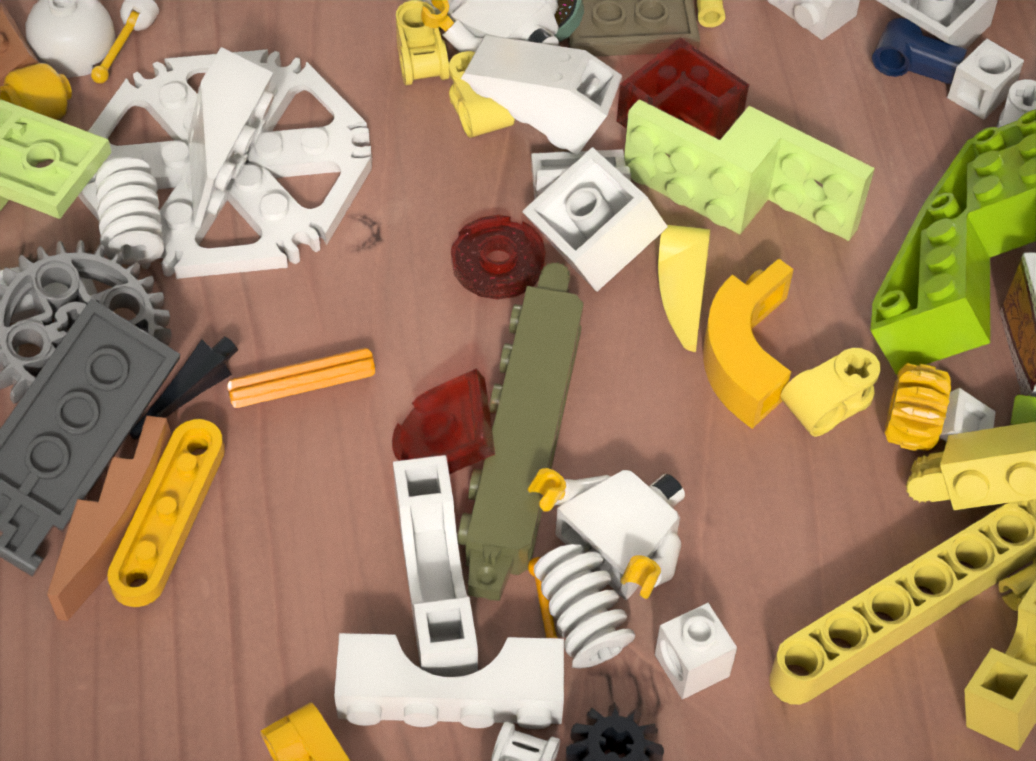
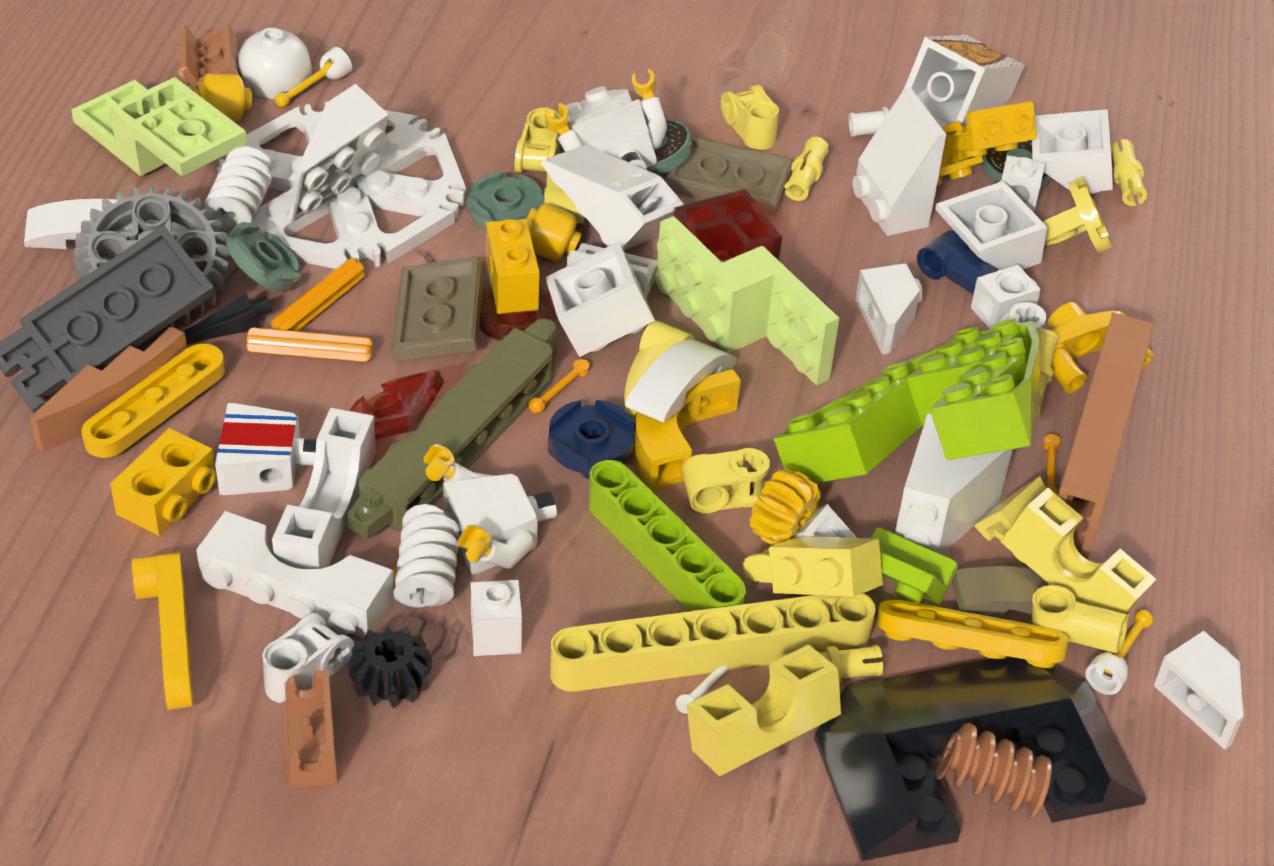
camera: 20 degrees right, 10 degrees down
none -> yellow brick [110,428,217,536]
none -> white torso [215,403,317,495]
none -> sand green tile [226,222,301,292]
none -> light orange axle [271,258,365,331]
none -> dark tan tile [392,257,484,361]
none -> sand green tile [467,172,544,229]
none -> yellow brick [486,219,539,314]
none -> yellow head [527,203,582,262]
none -> light orange hinge [528,359,590,414]
none -> dark blue plate [548,400,635,479]
none -> lime beam [588,460,746,612]
none -> white slope [625,339,737,423]
none -> white hinge [676,666,729,713]
none -> white slope [855,263,922,355]

